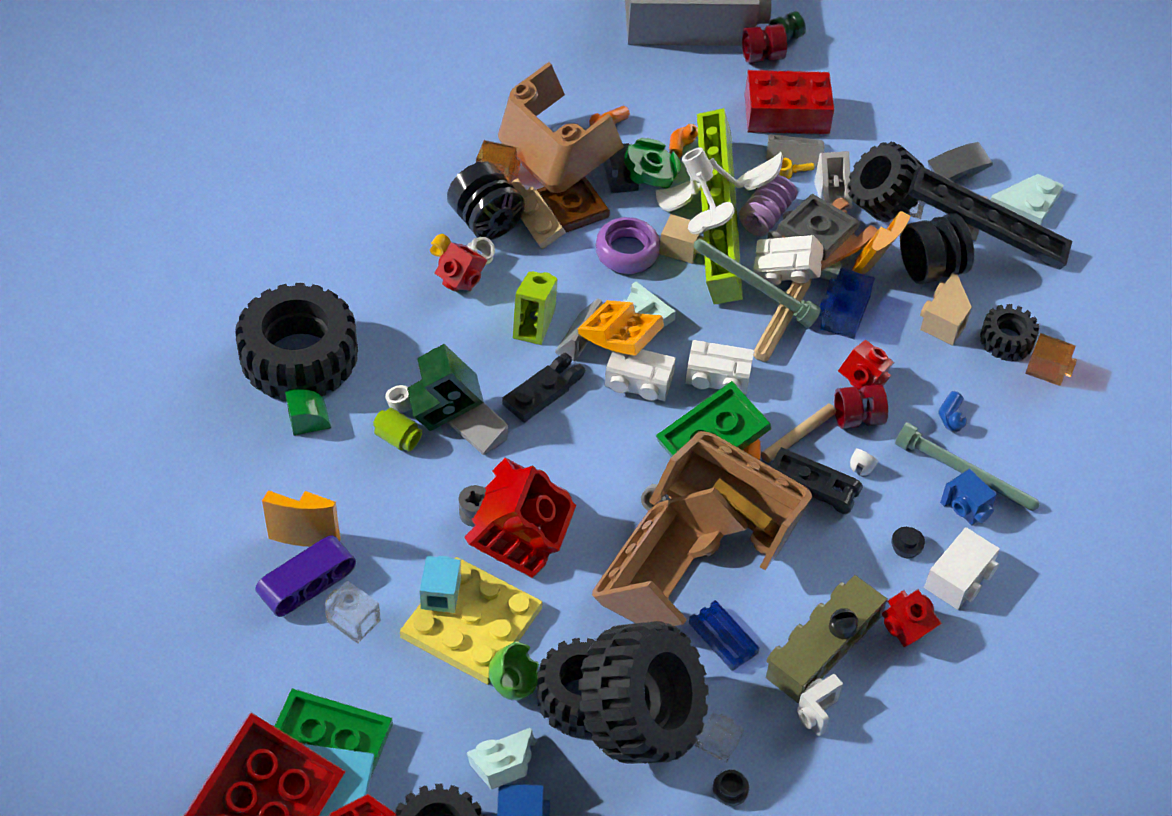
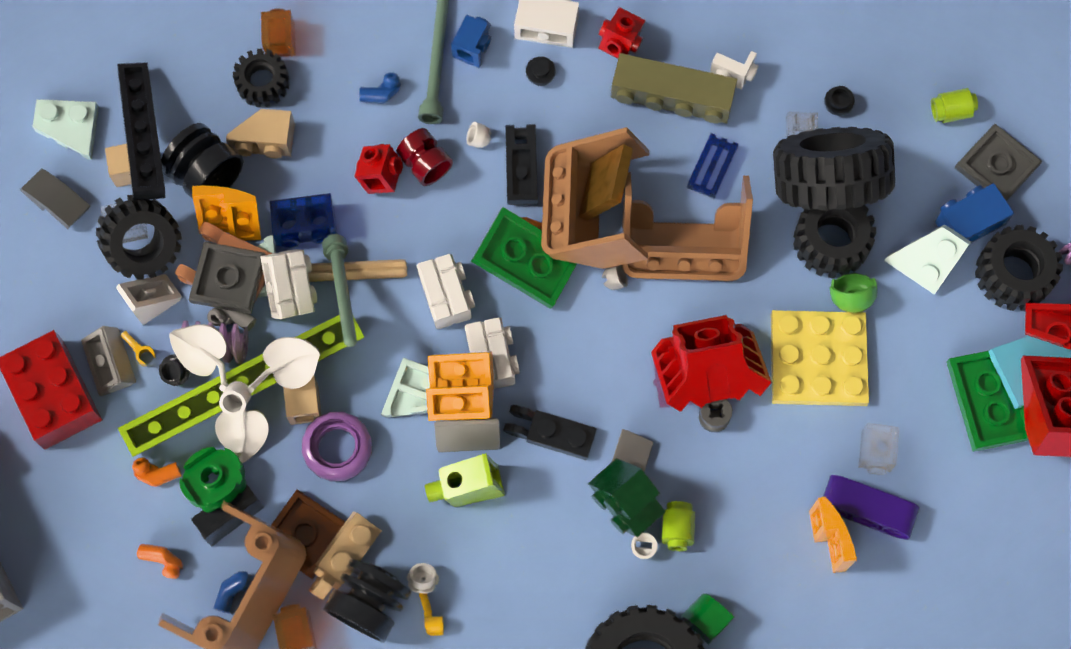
camera: 115 degrees left, 20 degrees up
medium azure brick [420,556,461,613] -> none
red brick [434,242,488,292] -> none
tan bar [761,404,836,463] -> none
black hinge [829,608,858,639] -> none

